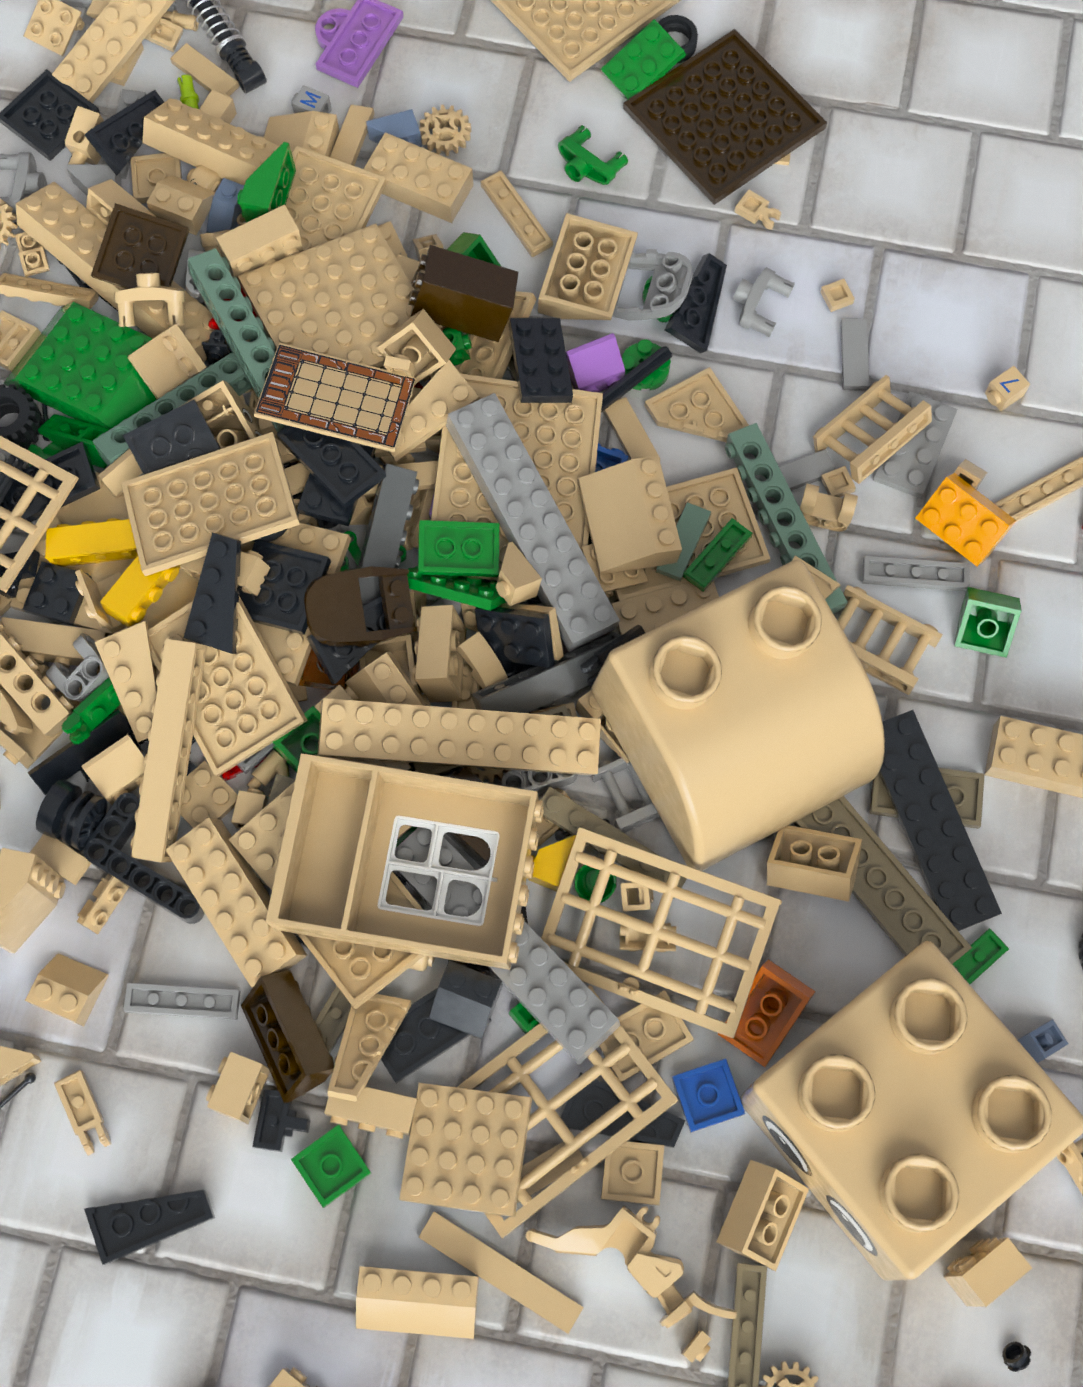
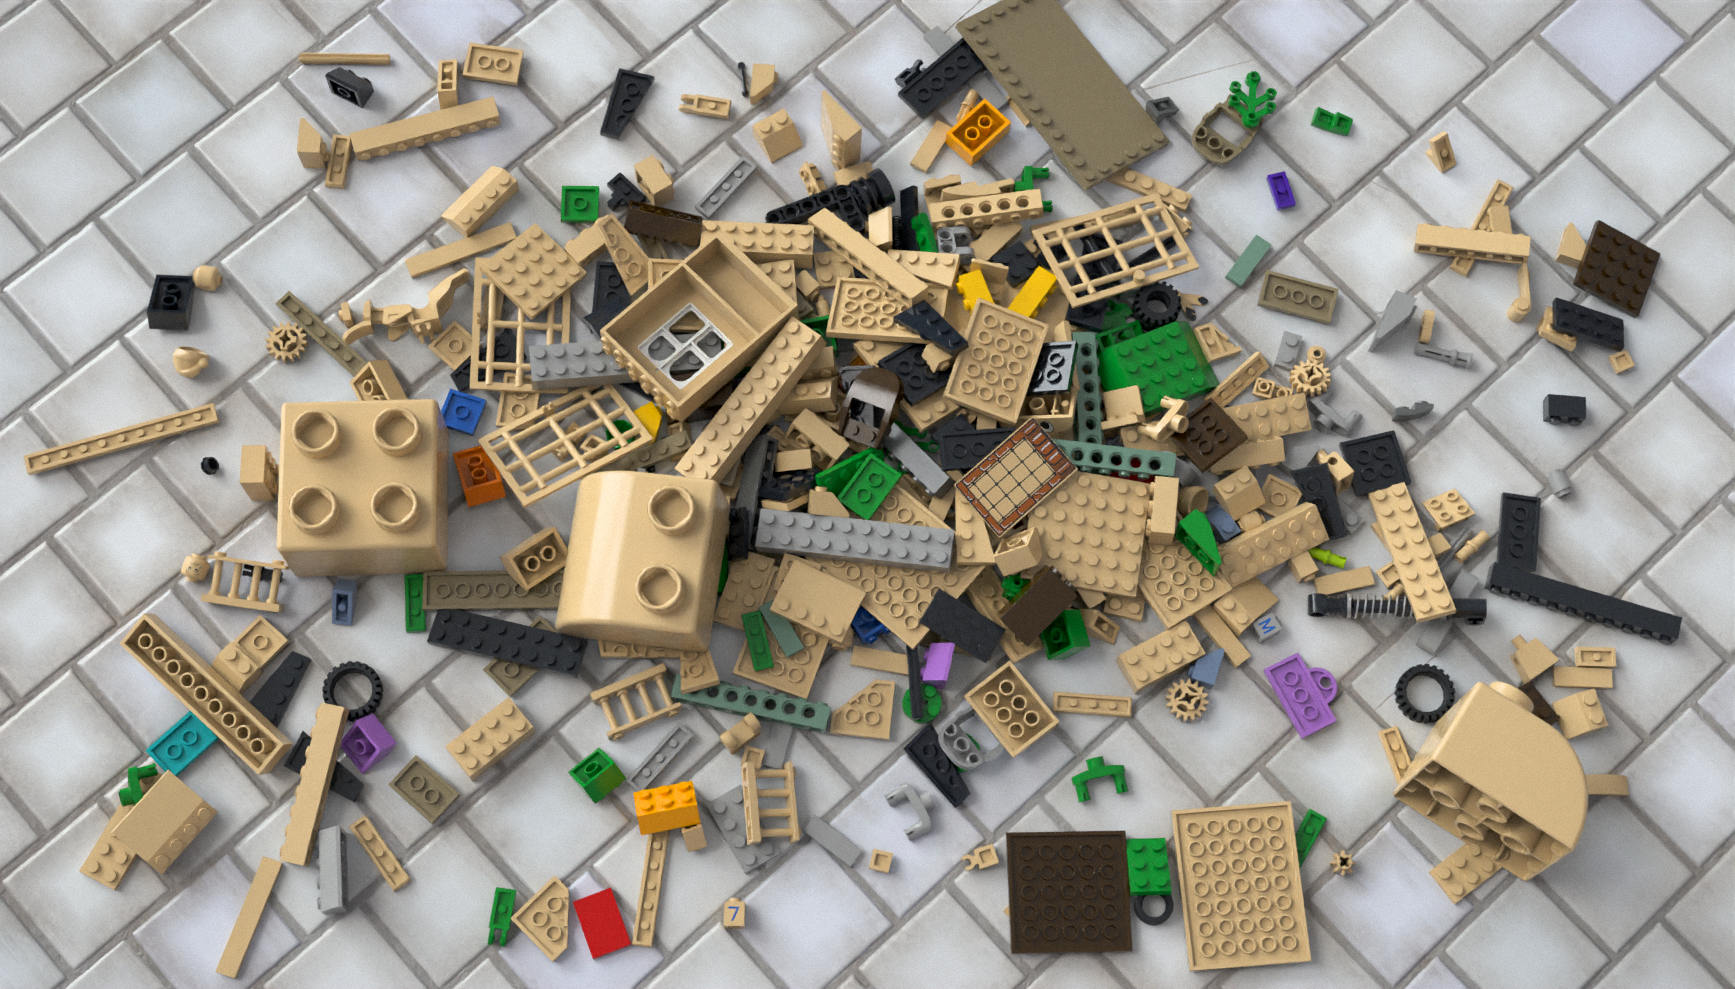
camera: 120 degrees right, 0 degrees up
tan plate [384,354,416,377] -> none

